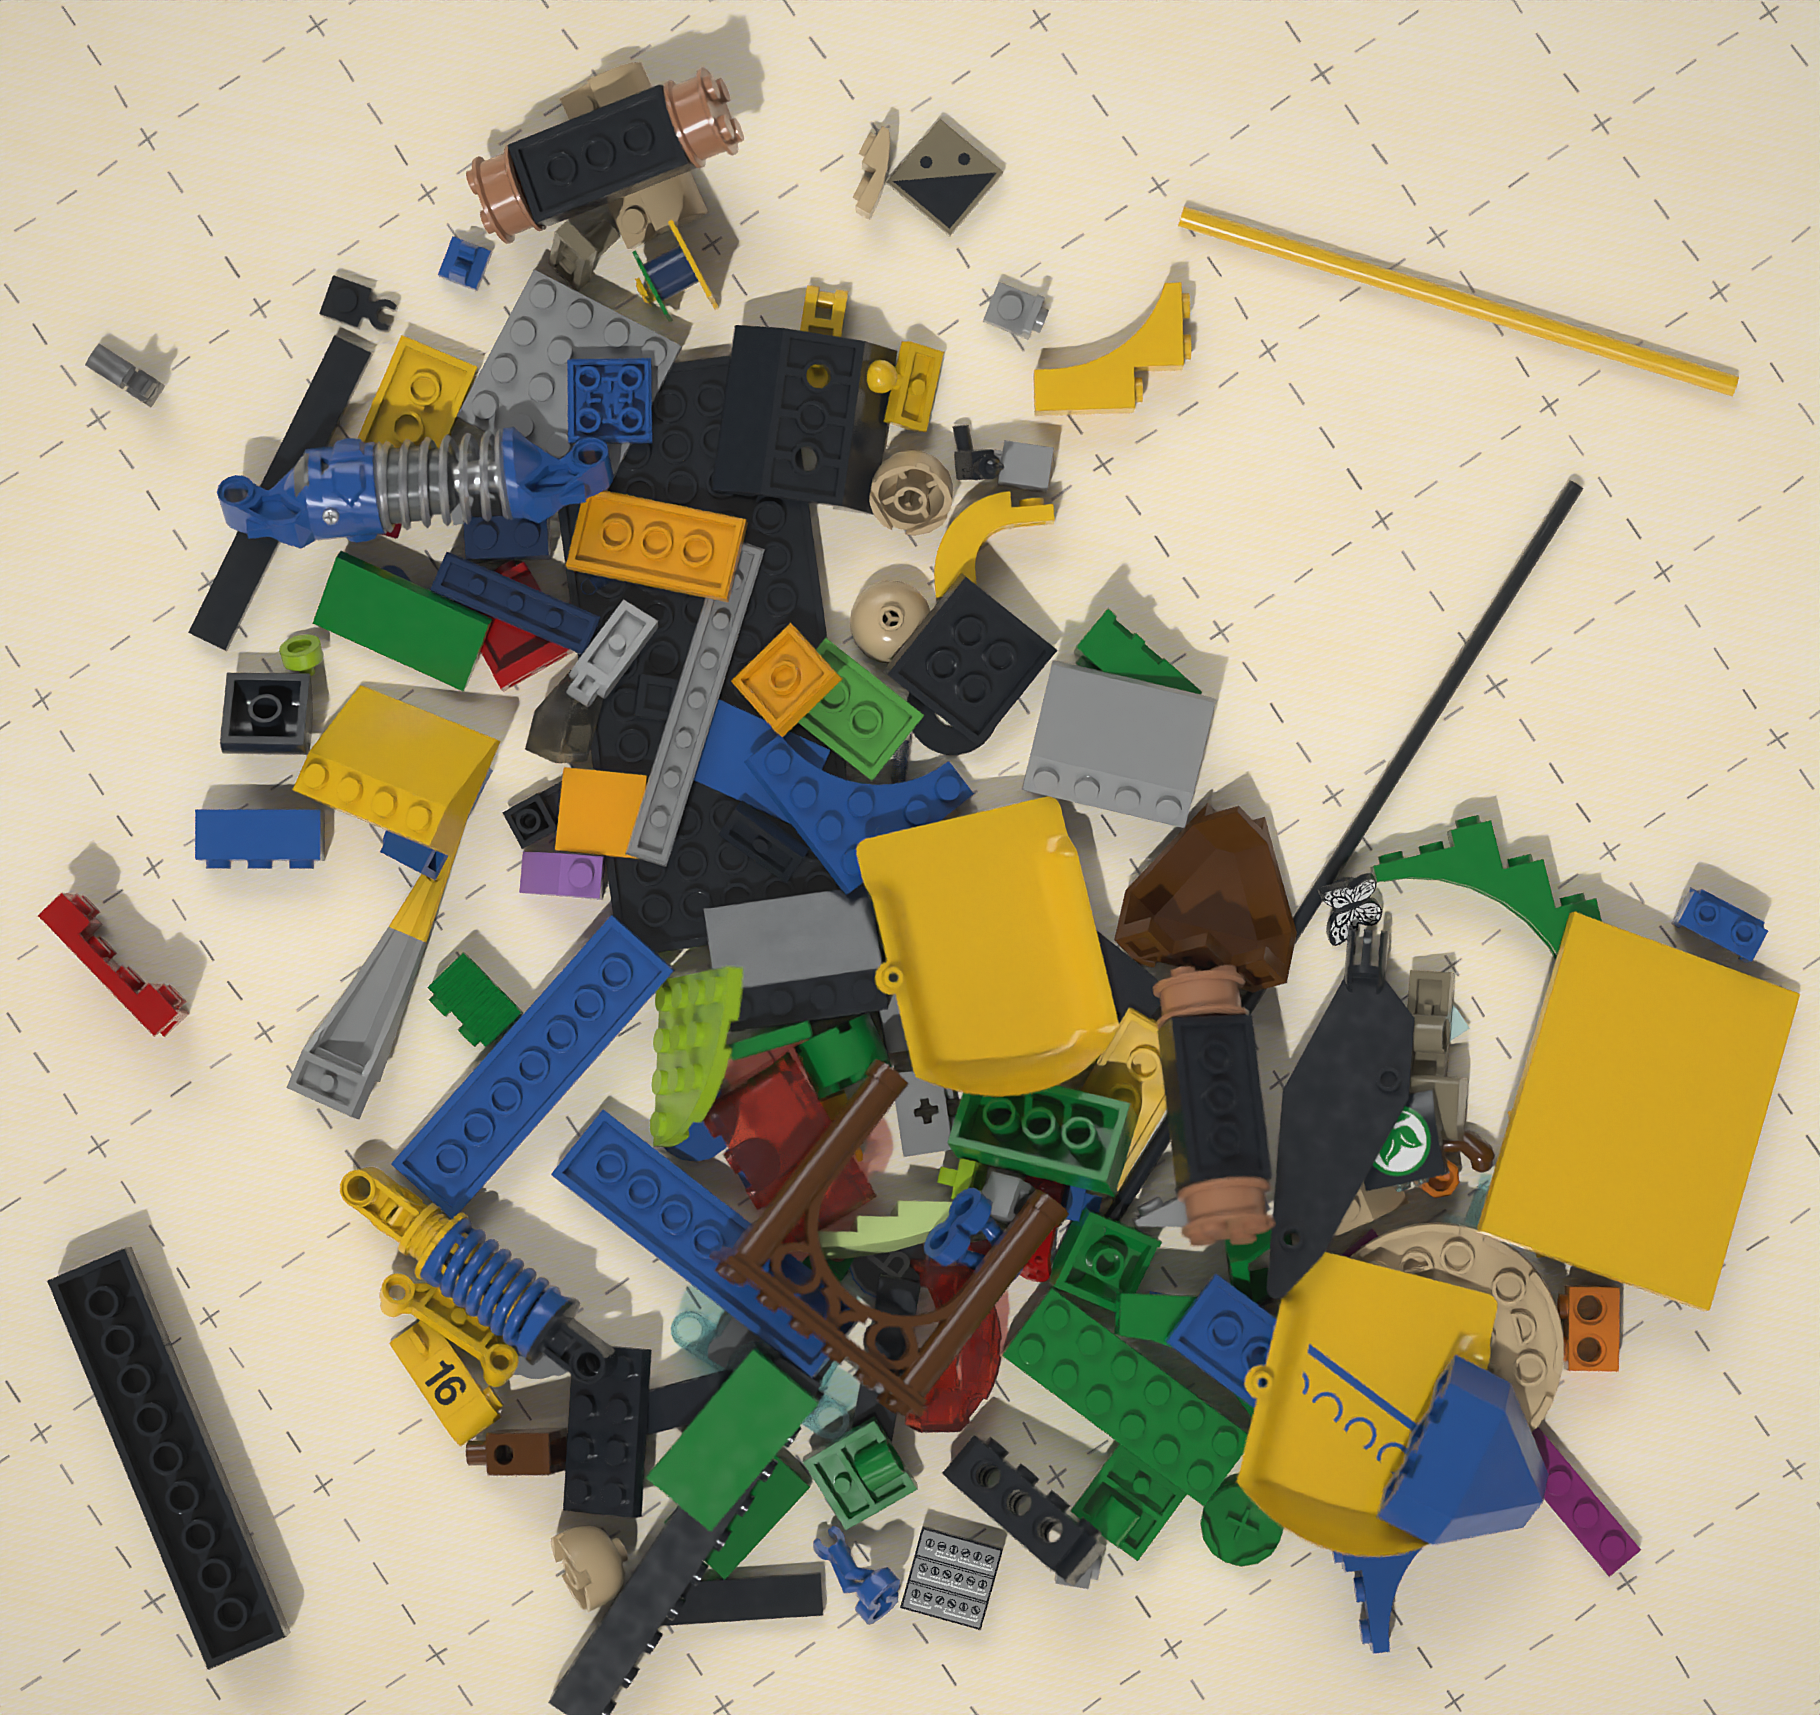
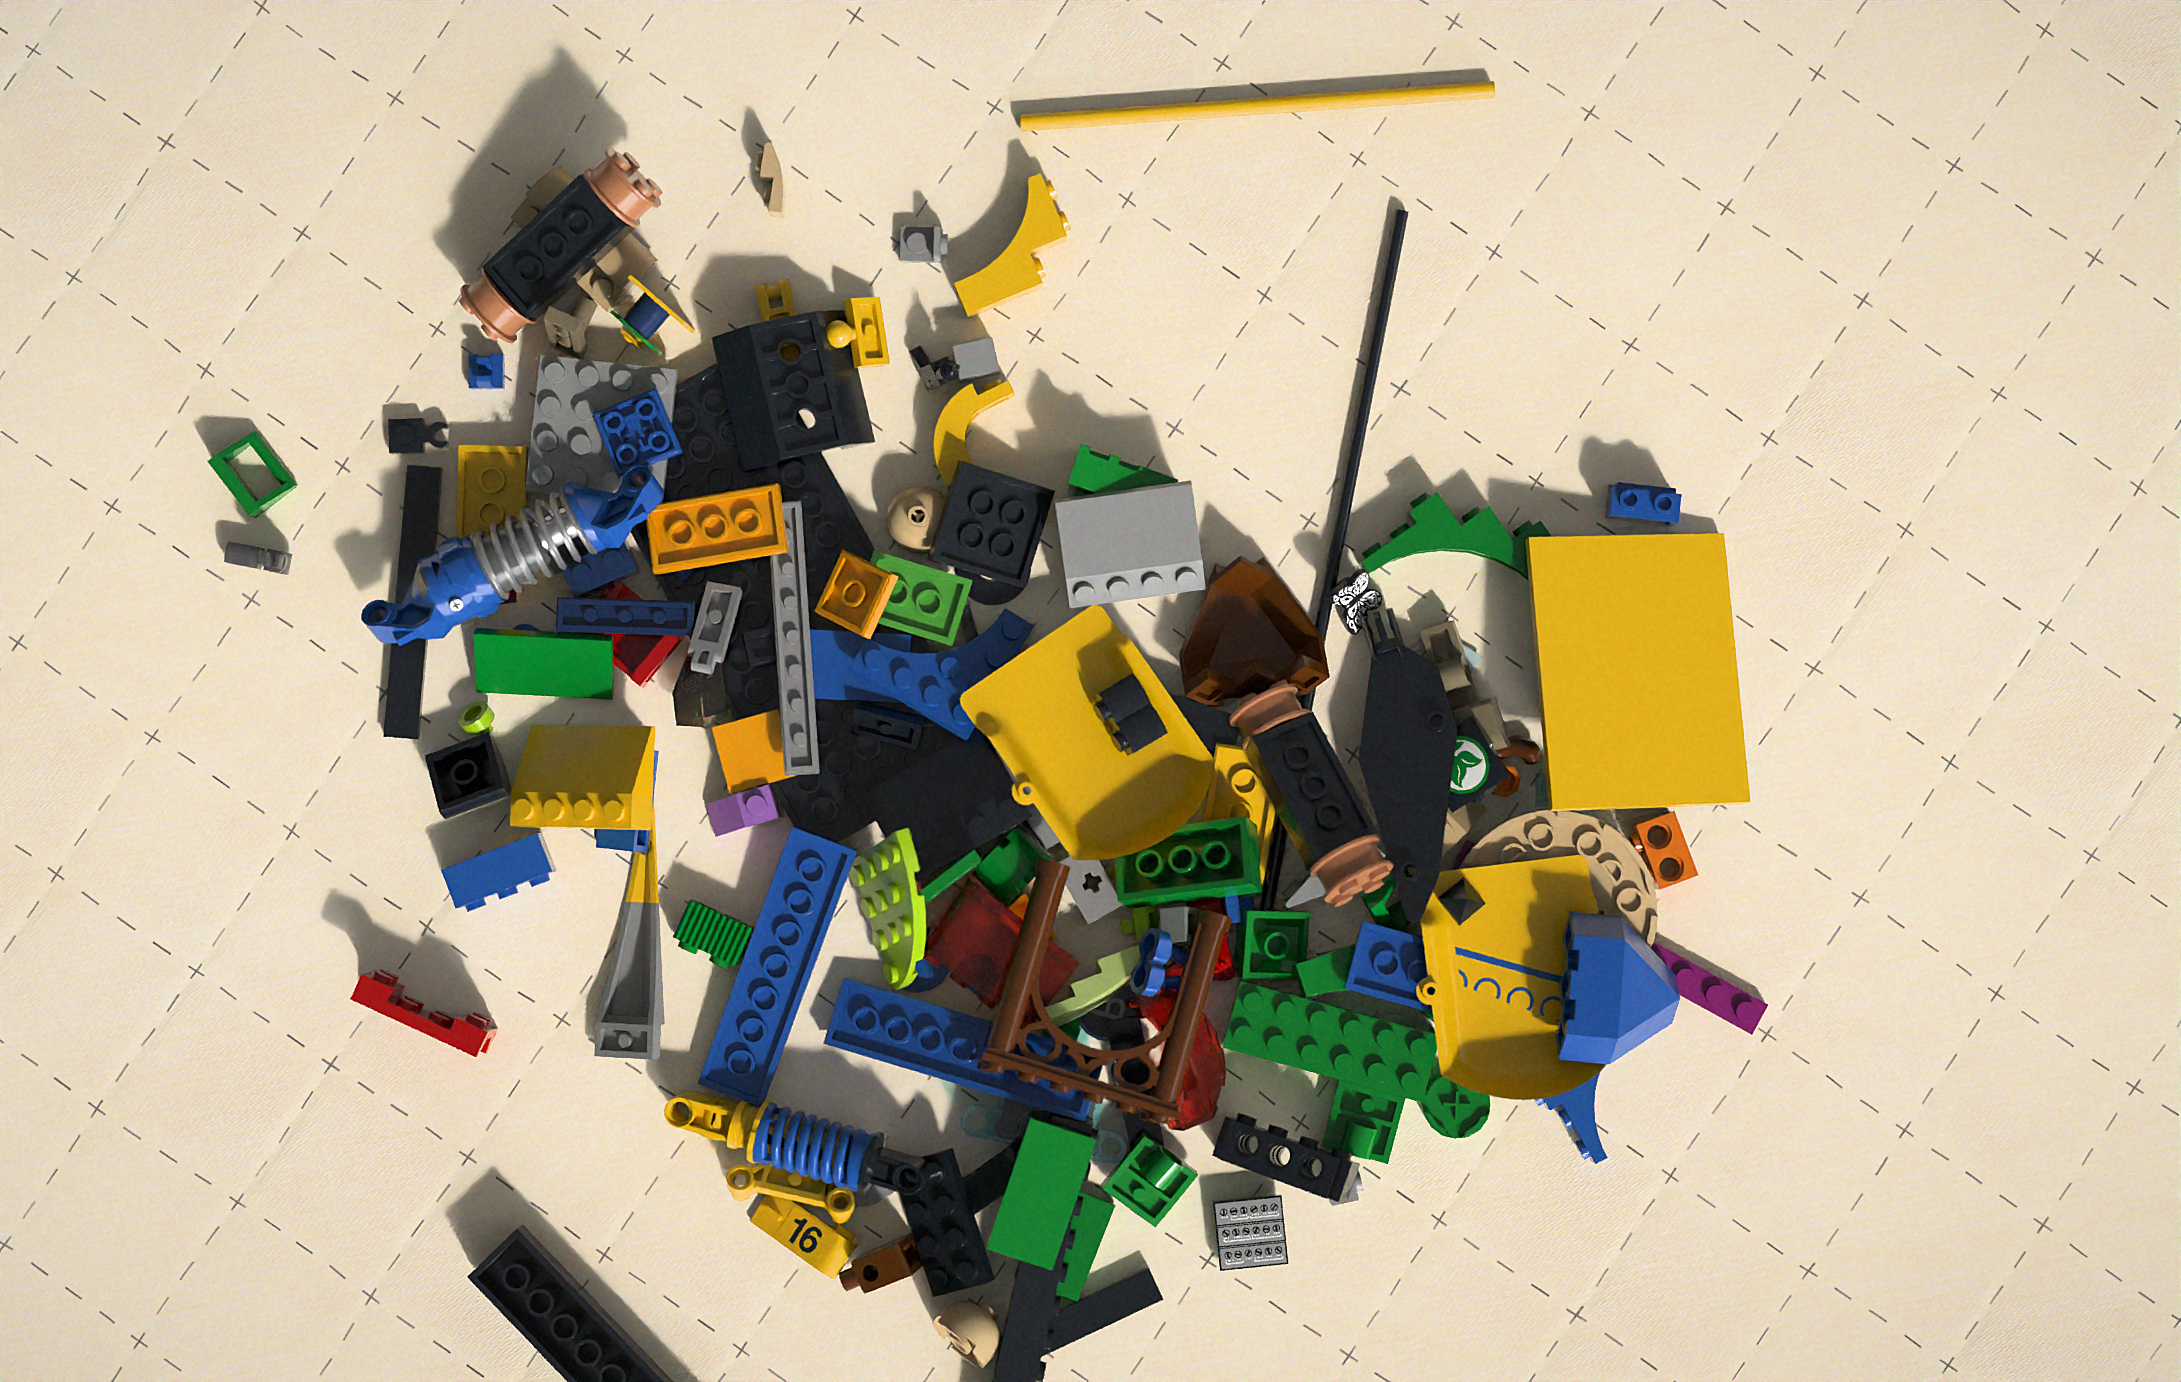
camera: 25 degrees left, 0 degrees up
black slope [502,781,562,849] -> none
blue piece [813,1526,900,1625] -> none
tan cylinder [869,450,954,536] -> none
tile [887,119,1003,237] -> none
none -> green tile [207,431,298,518]
none -> black brick [1093,673,1168,756]
none -> black slope [1437,877,1486,926]

